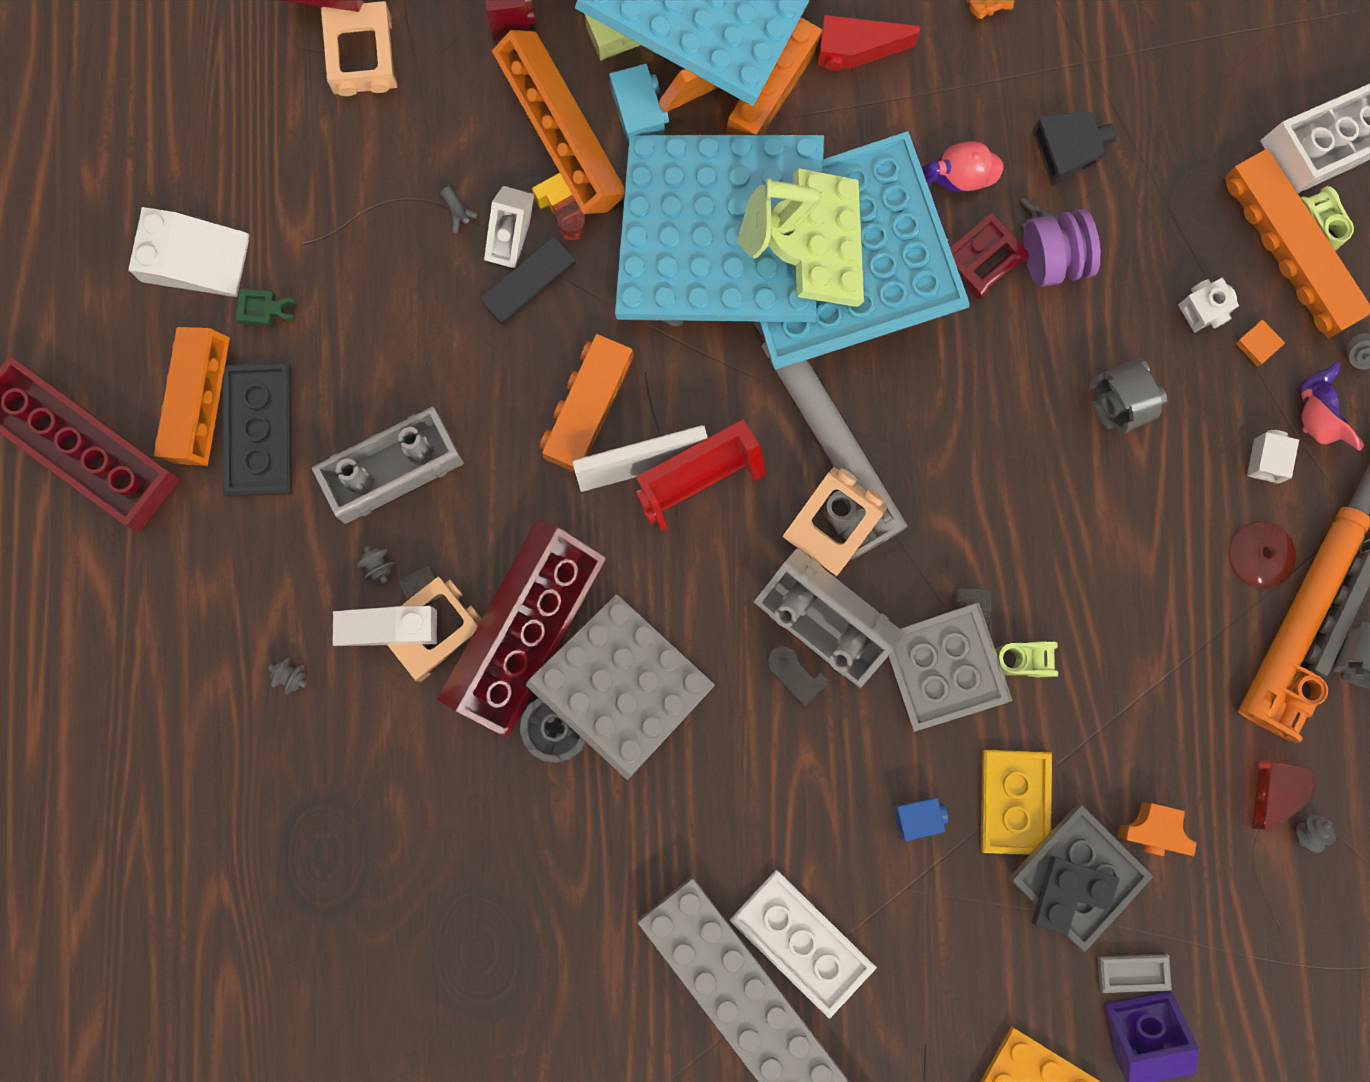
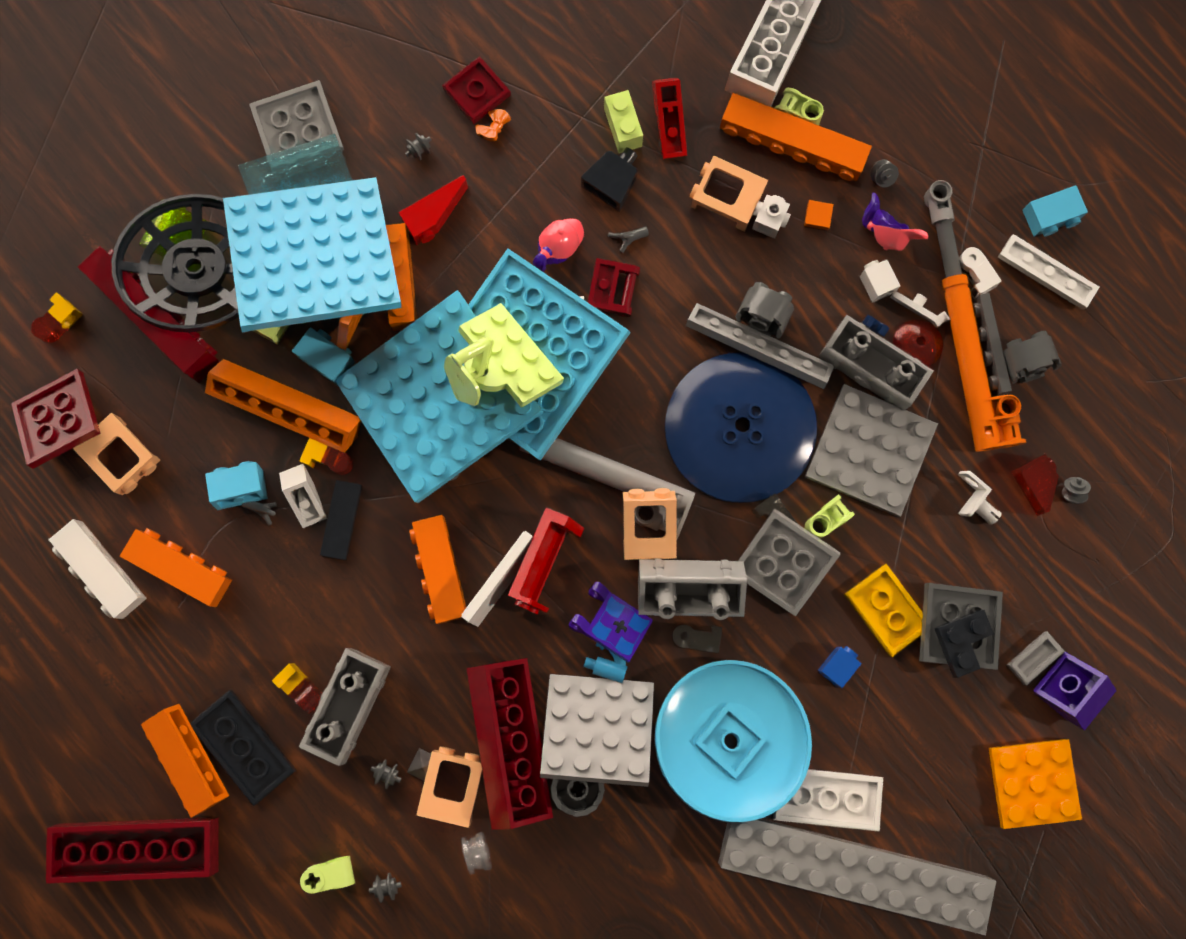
camera: 35 degrees left, 0 degrees up
white slope [128,207,250,297] -> none
dark green plate [236,288,298,326] -> none
white slope [333,606,437,646] -> none
medium lavender wheel [1023,209,1101,287] -> none
orange brick [1117,802,1197,856] -> none
none -> white brick [49,519,147,619]
none -> orange brick [120,528,232,607]
none -> medium azure brick [205,461,268,510]
none -> leg [272,663,322,714]
none -> yellowish green piece [300,856,355,894]
none -> clear wheel [461,832,492,875]
none -> dark purple flag [569,582,653,662]
none -> dark azure plant [584,643,627,683]
none -> yellowish green brick [604,90,643,153]
none -> red slope [652,78,687,159]
none -> medium azure dish [655,660,812,822]
none -> dark blue dish [665,353,817,503]
none -> light grey plate [686,303,834,389]
none -> light nougat window [689,156,768,232]
none -> light grey plate [805,384,938,517]
none -> light grey piece [818,315,934,411]
none -> dark blue plate [862,314,890,337]
none -> white piece [890,291,950,328]
none -> white bracket [958,471,1001,525]

